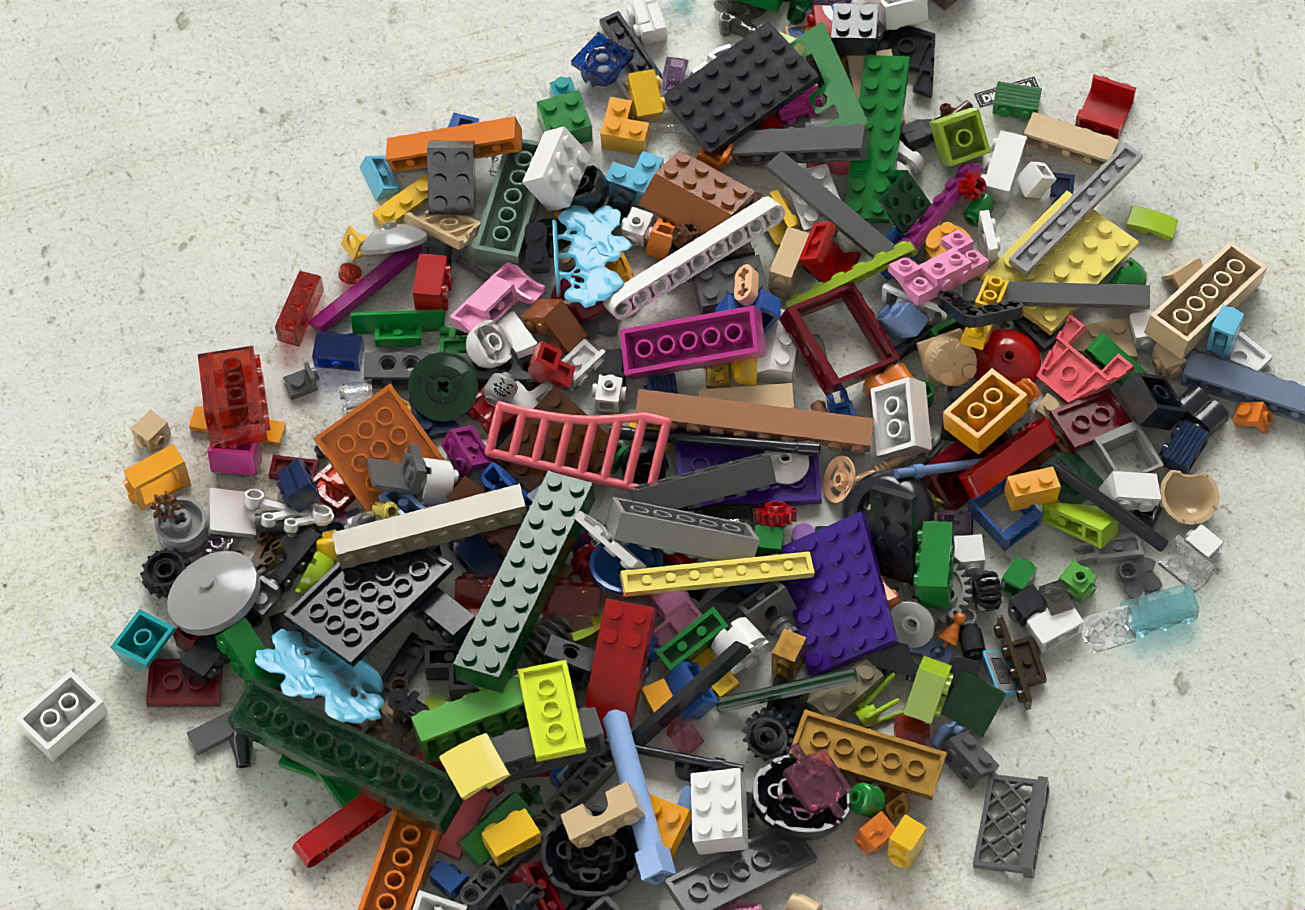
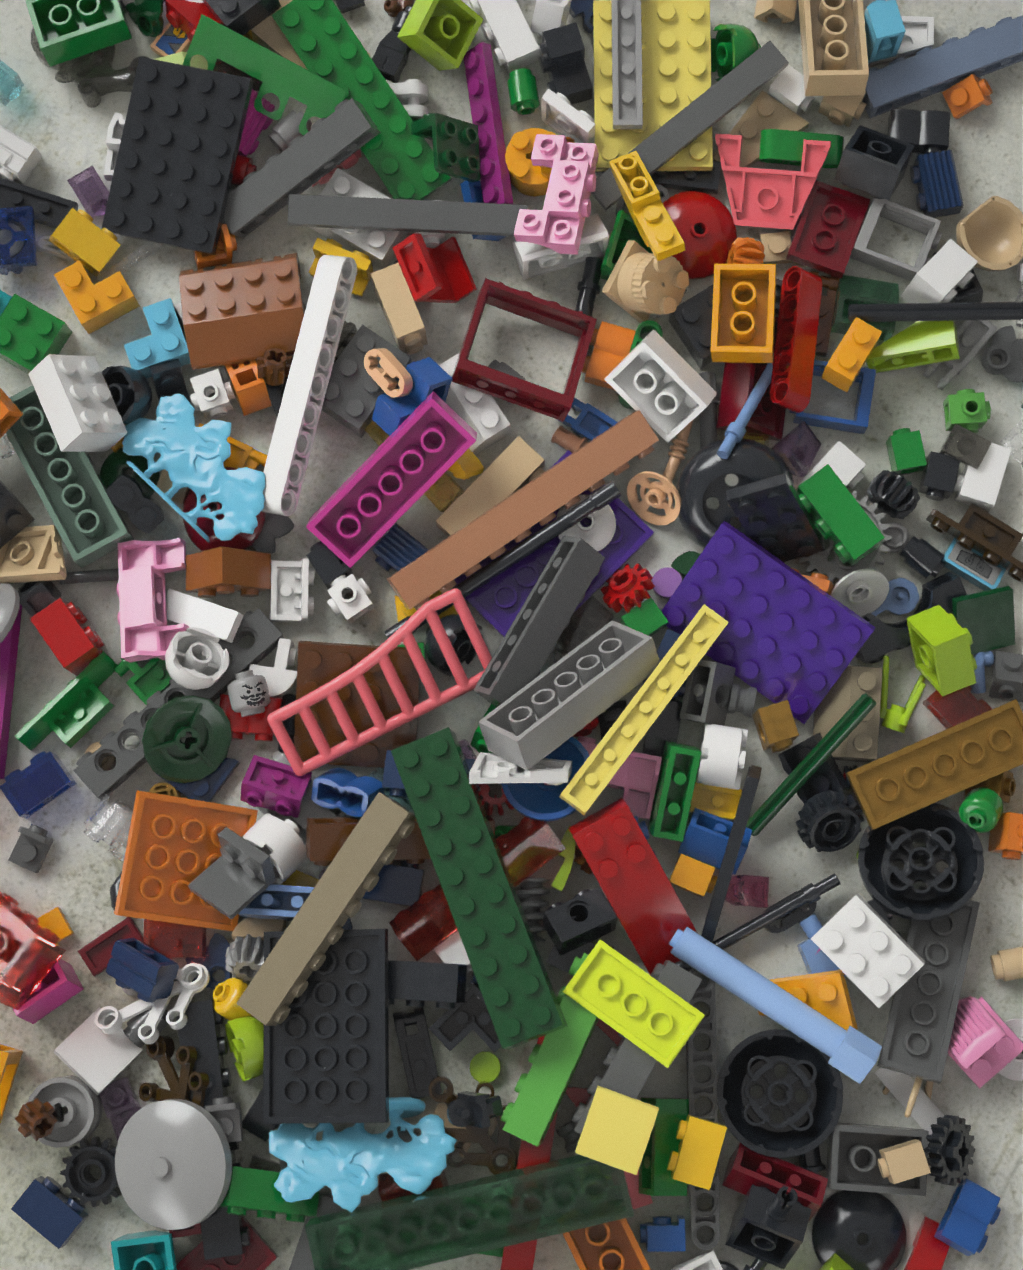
camera: 40 degrees left, 20 degrees up
light yellow pin [372,502,399,519] -> none
clear green plant [518,783,543,807] -> none
red brick [528,341,576,390] -> none
tan arch [561,781,645,848] -> none
clear pink plate [782,743,852,819] -> none
lime plate [785,241,918,307] -> none
medium blue brick [877,302,928,340] -> none
orange piece [937,612,967,649] -> none
black beam [938,291,1024,328] -> none
red gear [958,172,986,200] -> none
none -> dark blue brick [11,1176,89,1249]
none -> black brick [538,22,593,105]

